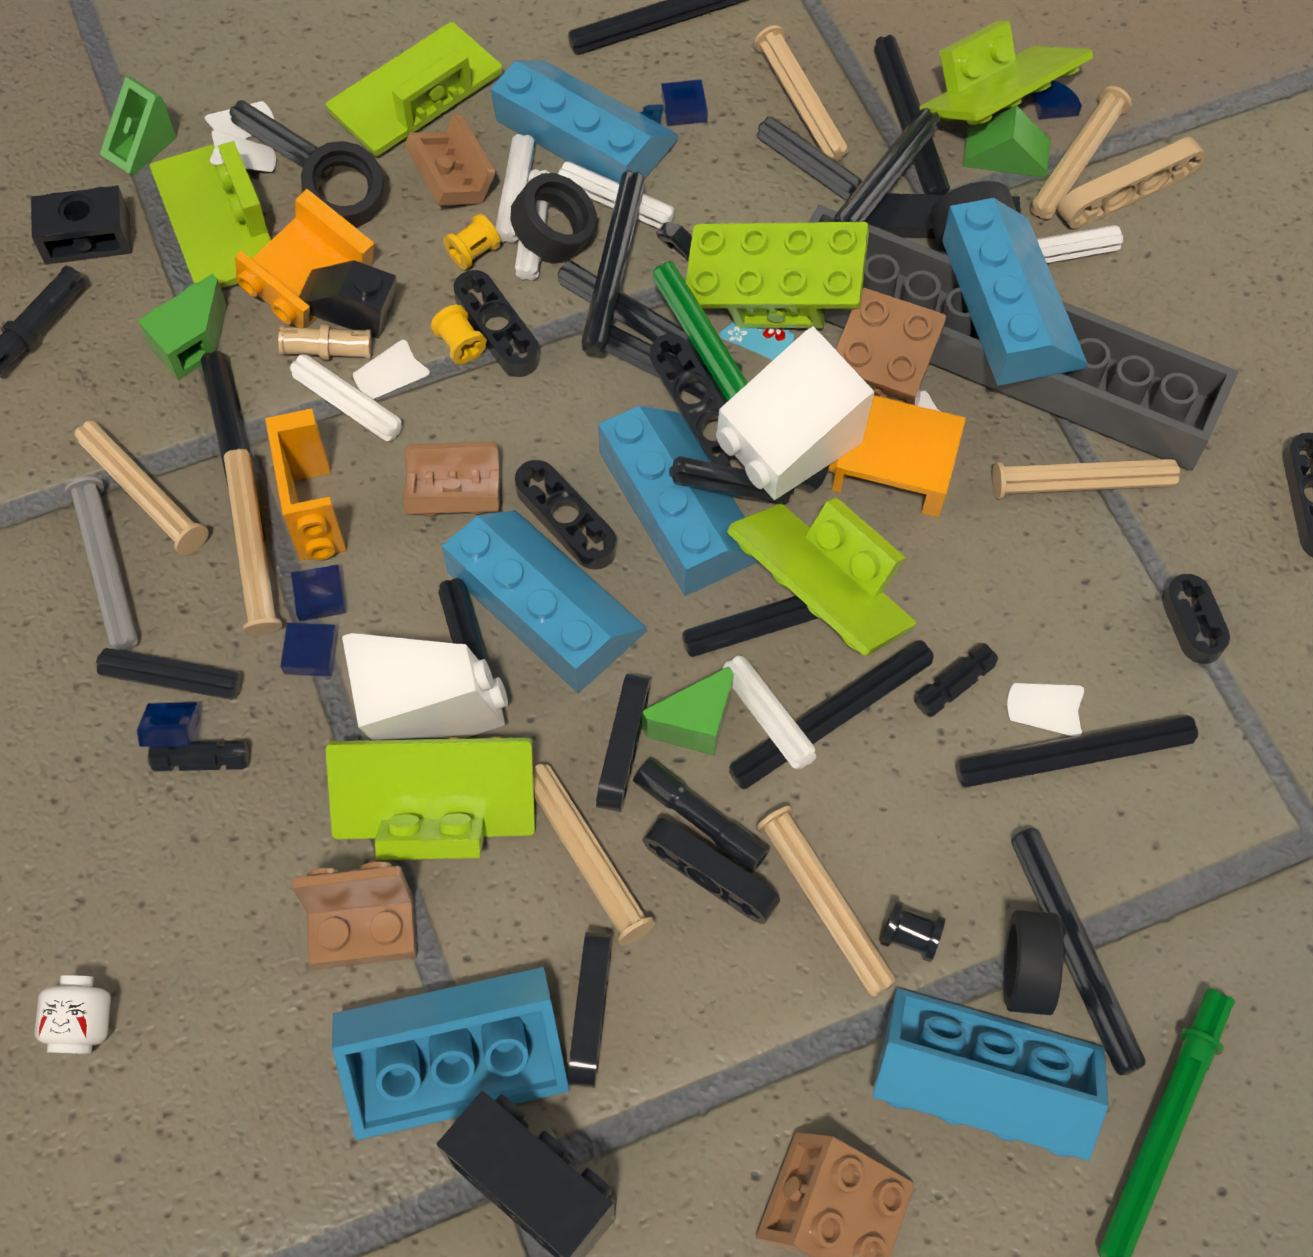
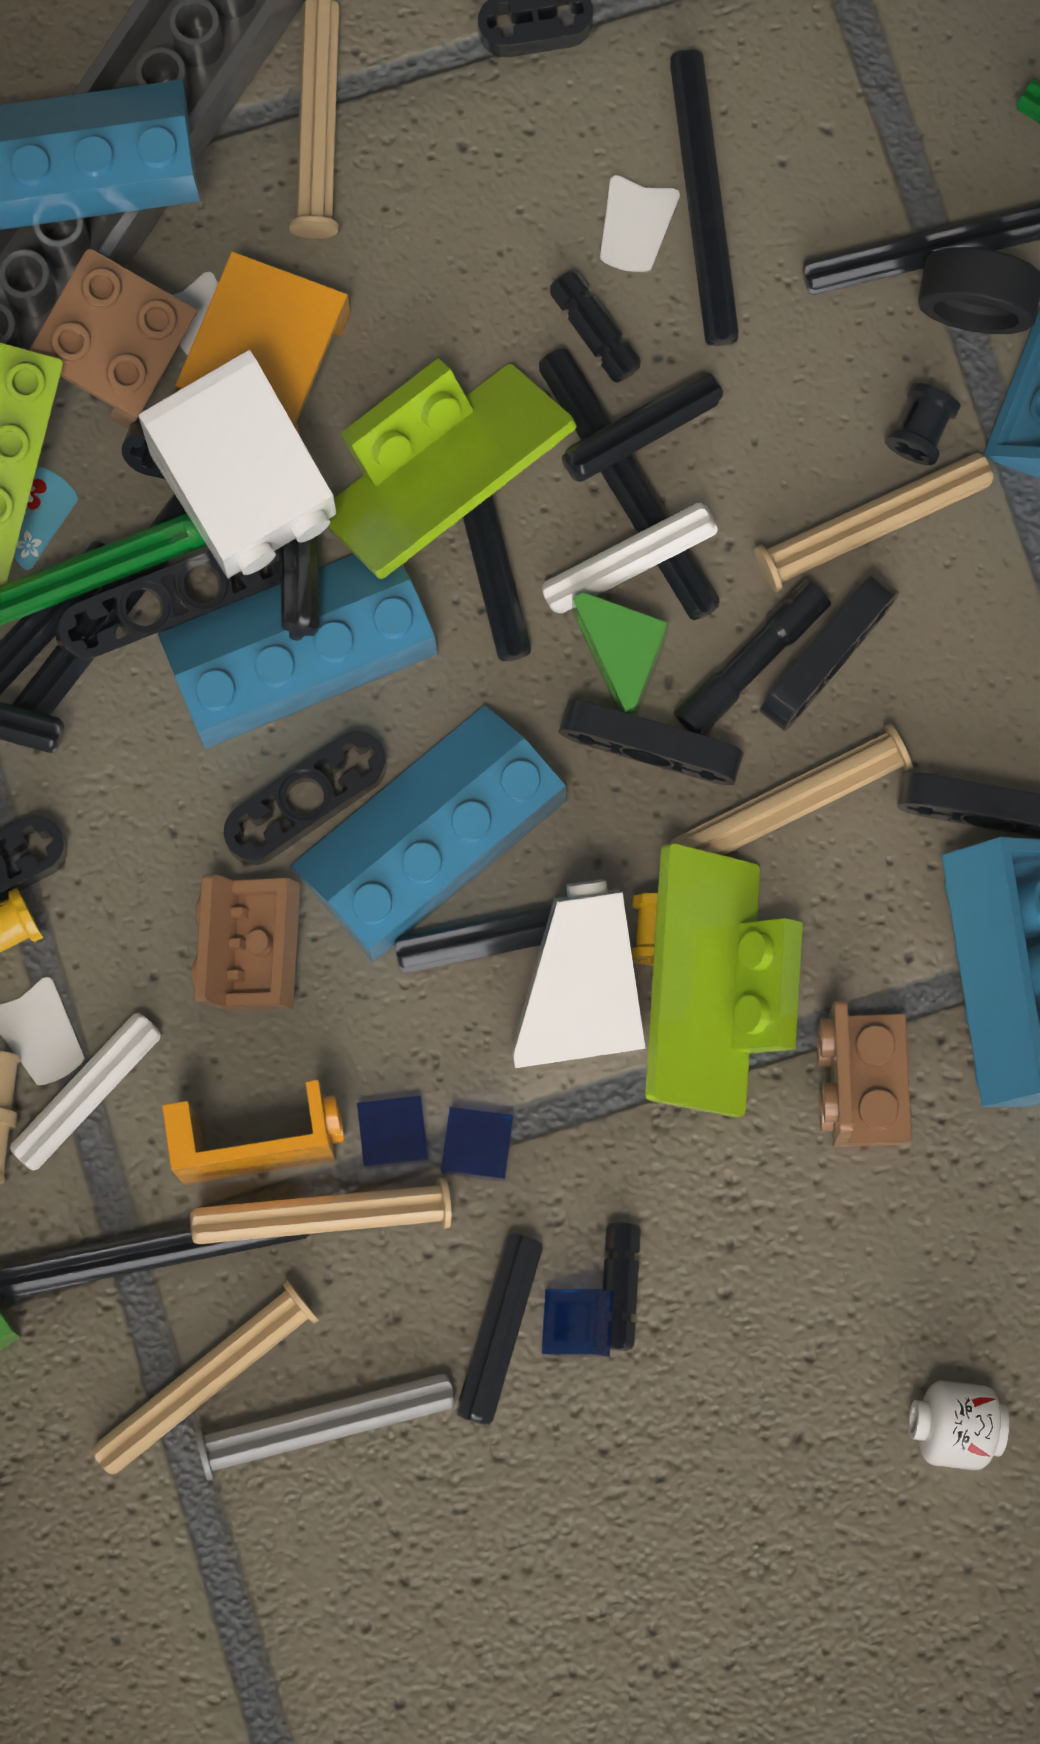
camera: 80 degrees left, 15 degrees up
none -> black axle [562,372,723,482]

